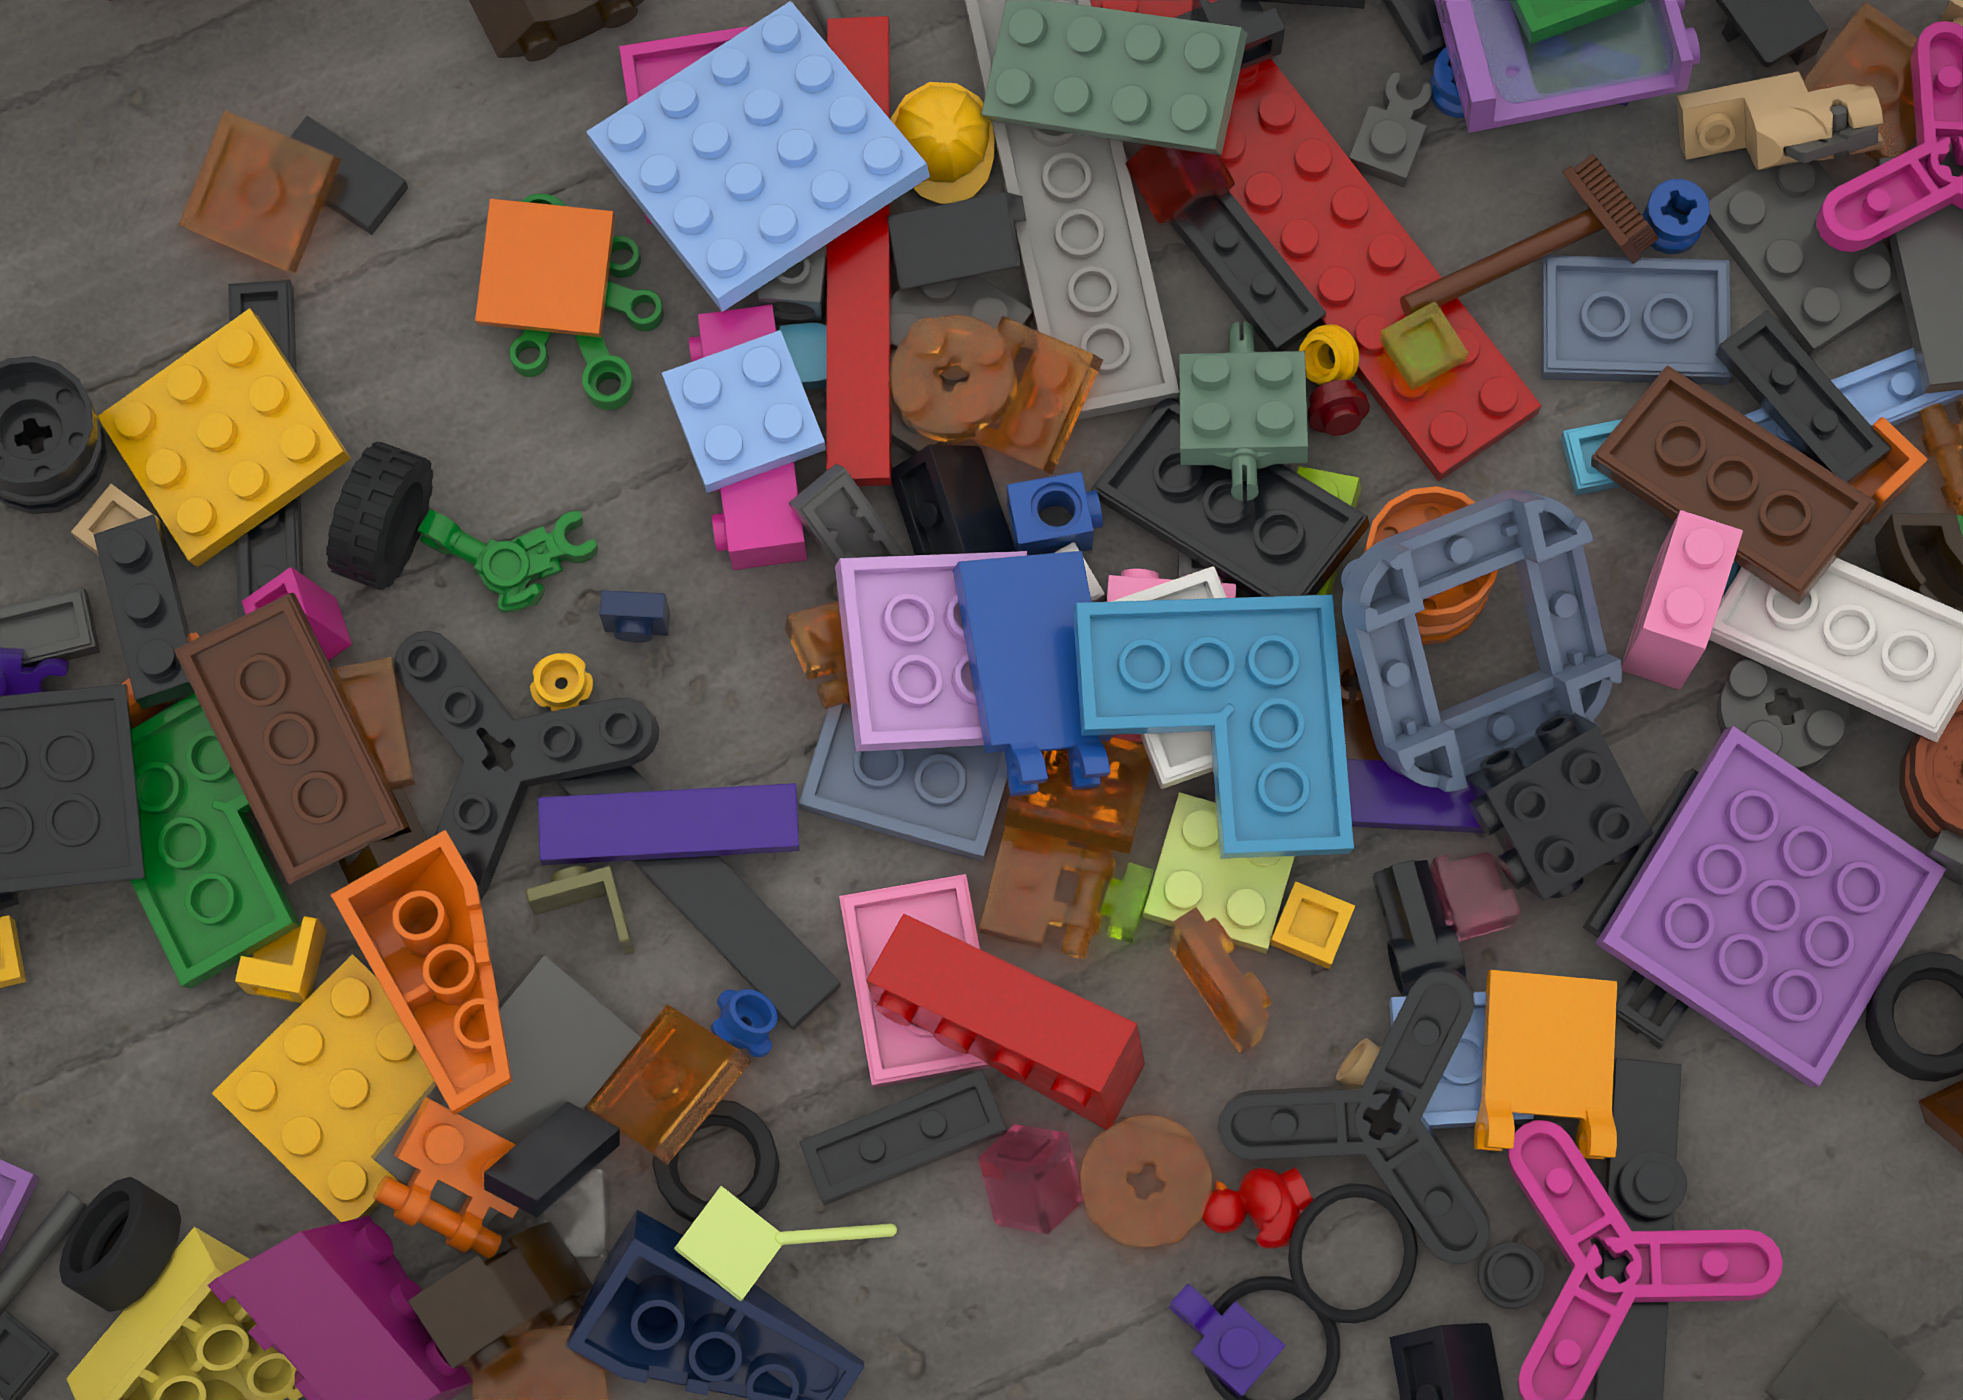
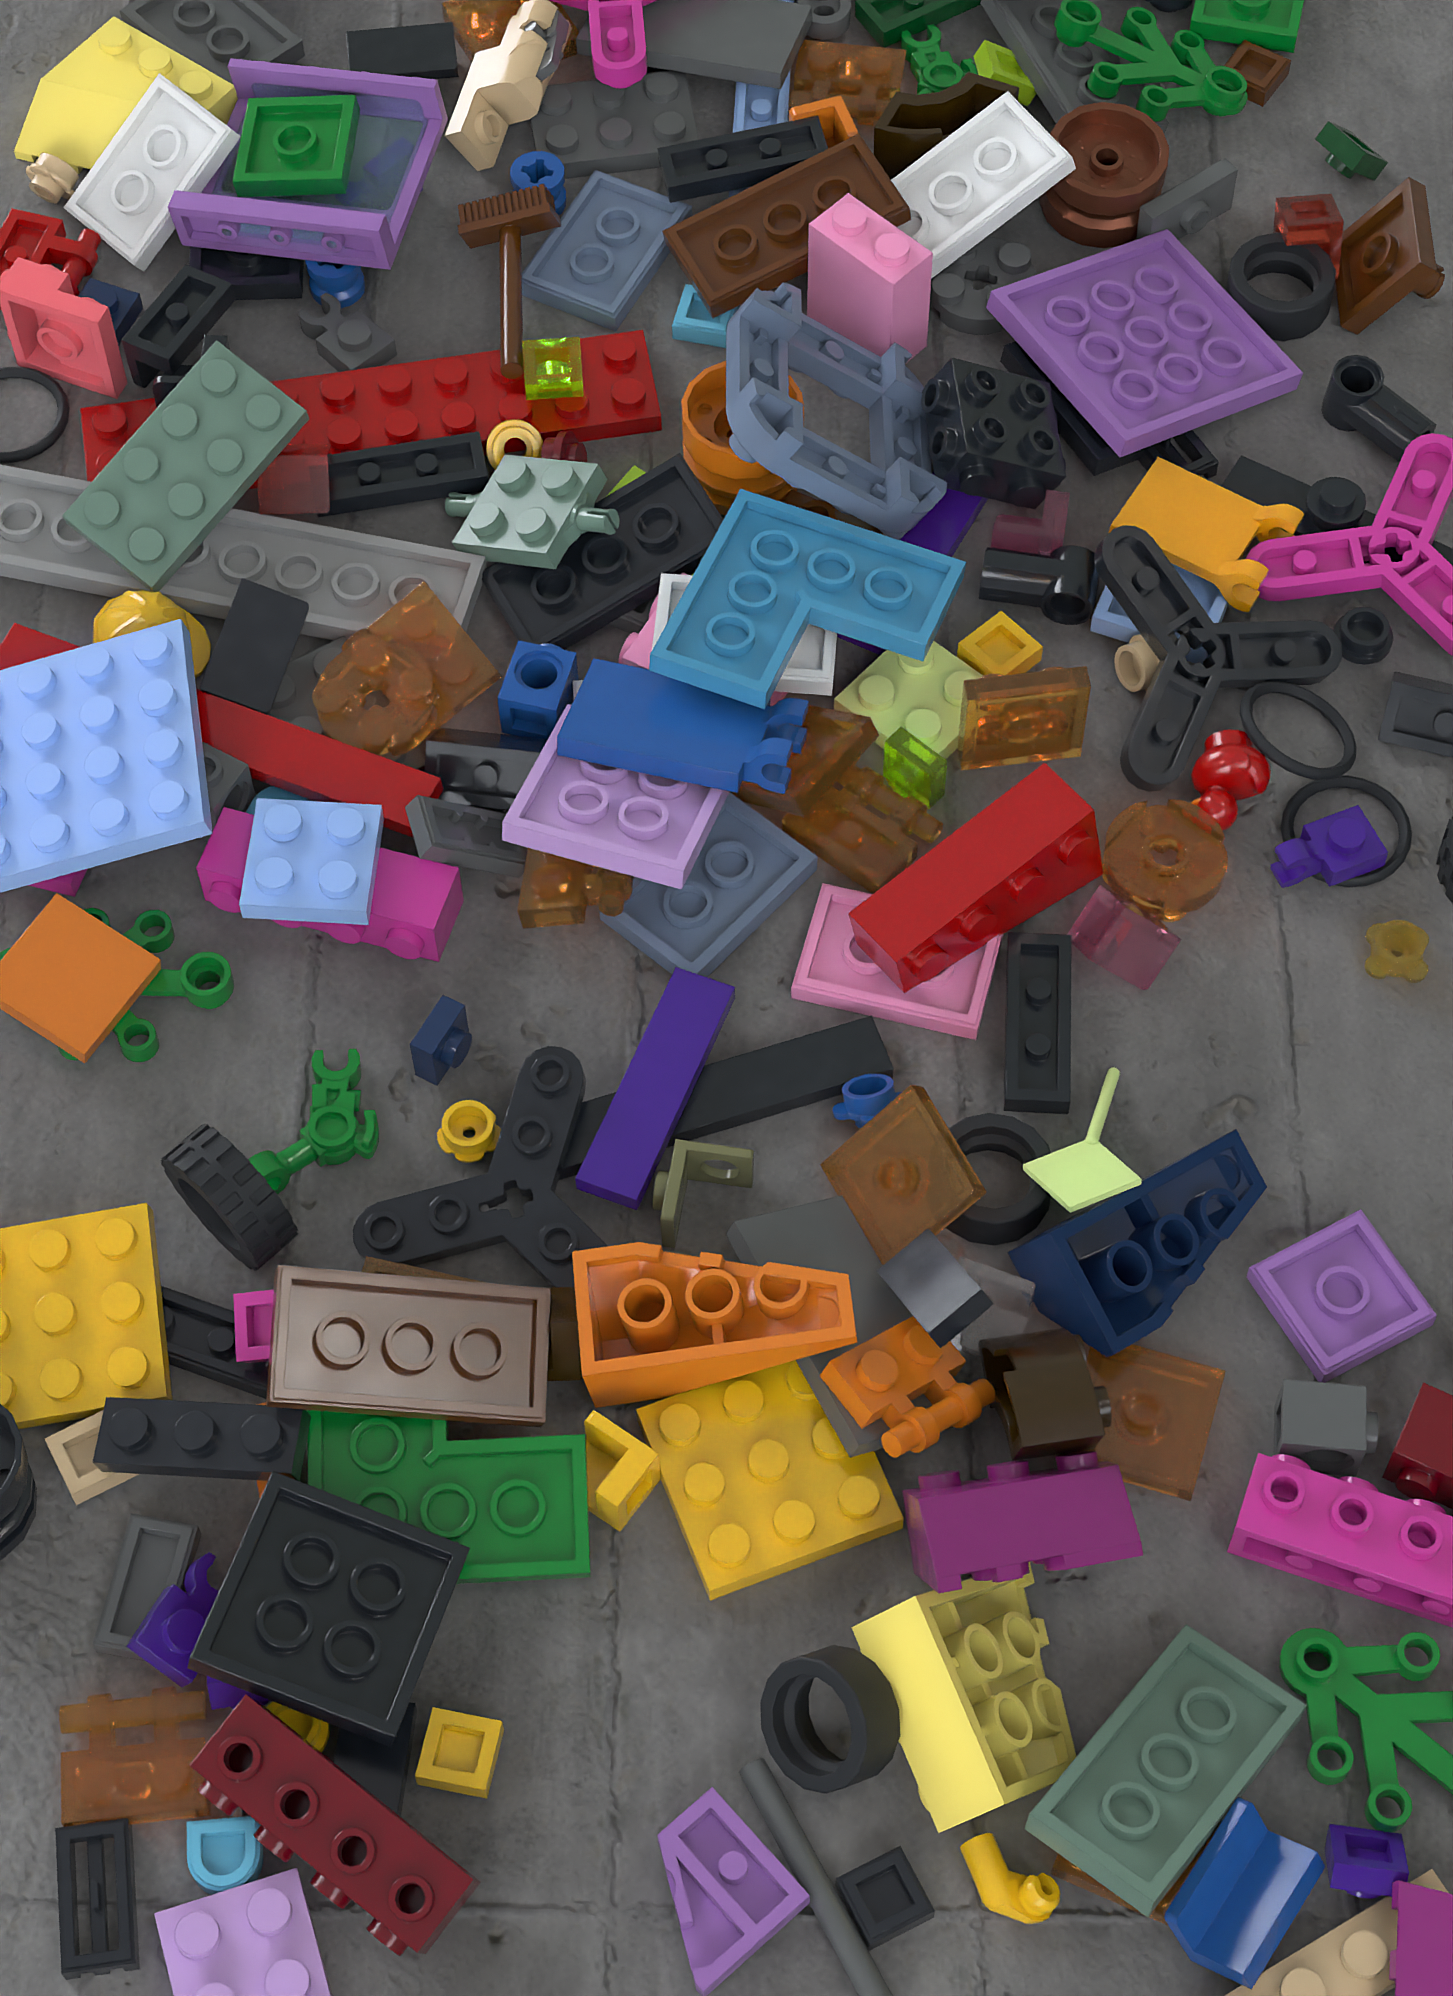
camera: 65 degrees left, 15 degrees down
none -> black piece [1321,355,1437,463]

